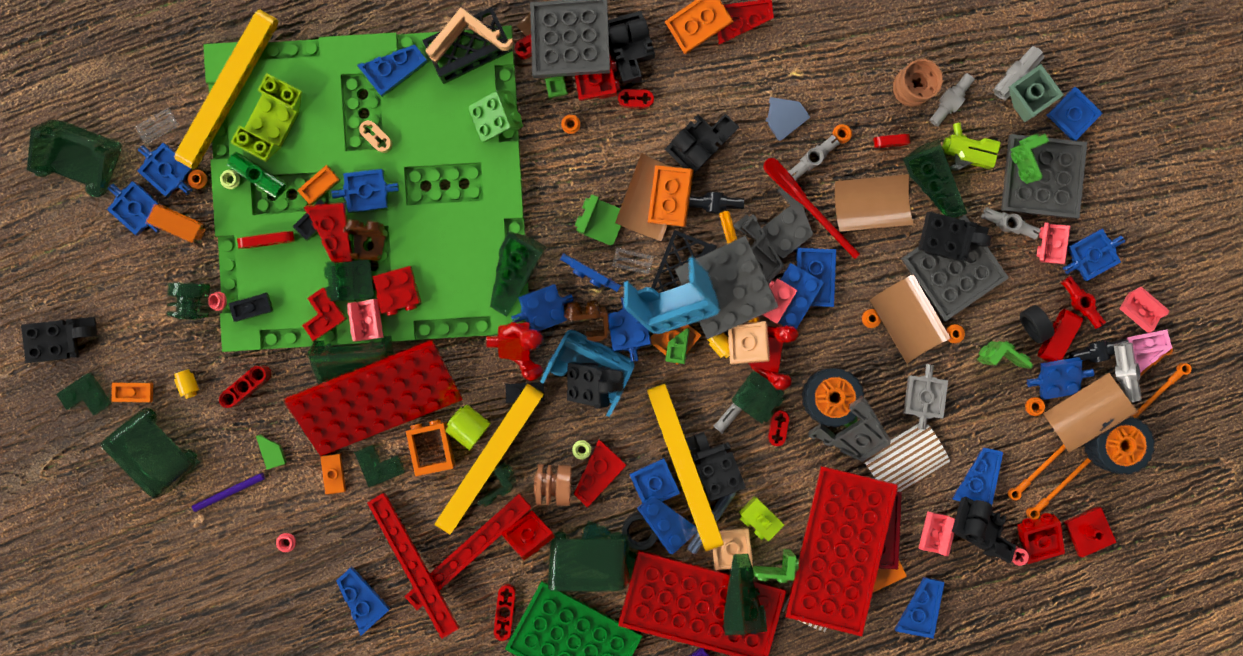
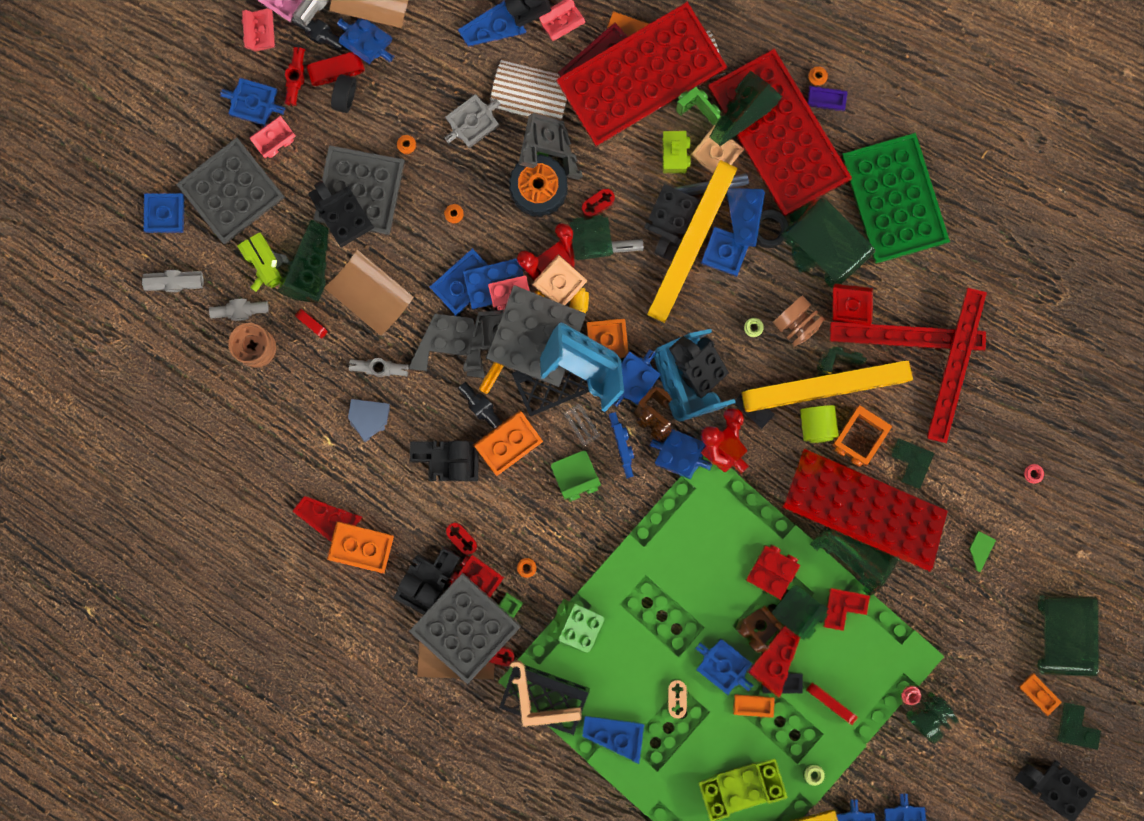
camera: 135 degrees left, 5 degrees down
orange window [146,204,206,243] -> none
yellow brick [174,369,200,399] -> none
orange plate [188,170,208,189] -> none
dark purple bar [192,473,265,512] -> none
red beam [219,365,272,408] -> none
green piece [227,152,286,199] -> none
black plate [228,293,273,322] -> none
orange plate [320,453,346,495] -> none
blue wing [336,567,391,636] -> none
coral bracket [347,299,383,342] -> none
clear green wedge [490,231,548,317] -> none
red beam [494,584,516,641] -> none
red wing [574,439,627,508] -> none
medium nougat sticker [615,153,672,241] -> none
bright green tile [665,328,690,364] -> none
red piece [763,158,860,259] -> none
orange plate [832,124,852,144] -> none
medium nougat sticker [870,275,951,364] -> none
bright green bracket [977,341,1034,368] -> none
light grey pin [981,207,1041,240] -> none
sand green slope [1008,64,1064,122] -> none
bright green bracket [1010,134,1049,184] -> none
orange plate [1025,397,1045,416] -> none

